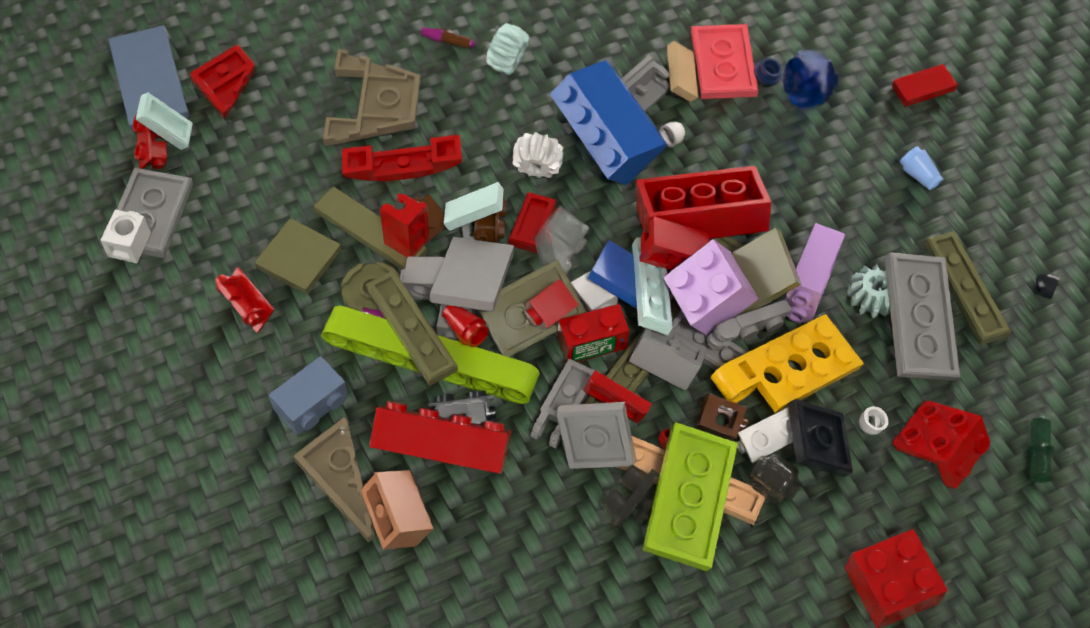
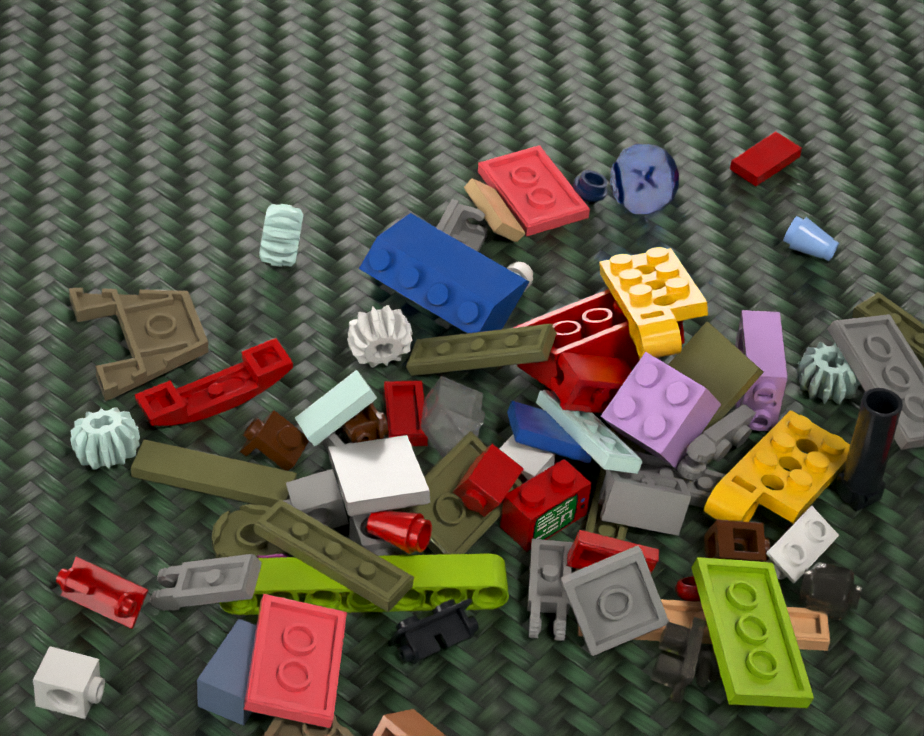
camera: 25 degrees left, 15 degrees down
olive tile [254,218,342,295] -> none
red brick [369,401,512,474] -> none
red hinge [380,194,430,258] -> none
piece [421,27,476,49] -> none
black tile [788,399,853,477] -> none
white hinge [859,406,888,435] -> none
none -> white brick [33,646,105,719]
none -> light aqua gear [70,407,140,470]
none -> light grey hinge [150,554,262,611]
none -> coral tile [244,594,347,728]
none -> olive tile [406,324,557,376]
none -> yellow hinge [599,247,708,359]
none -> black piece [835,388,903,512]

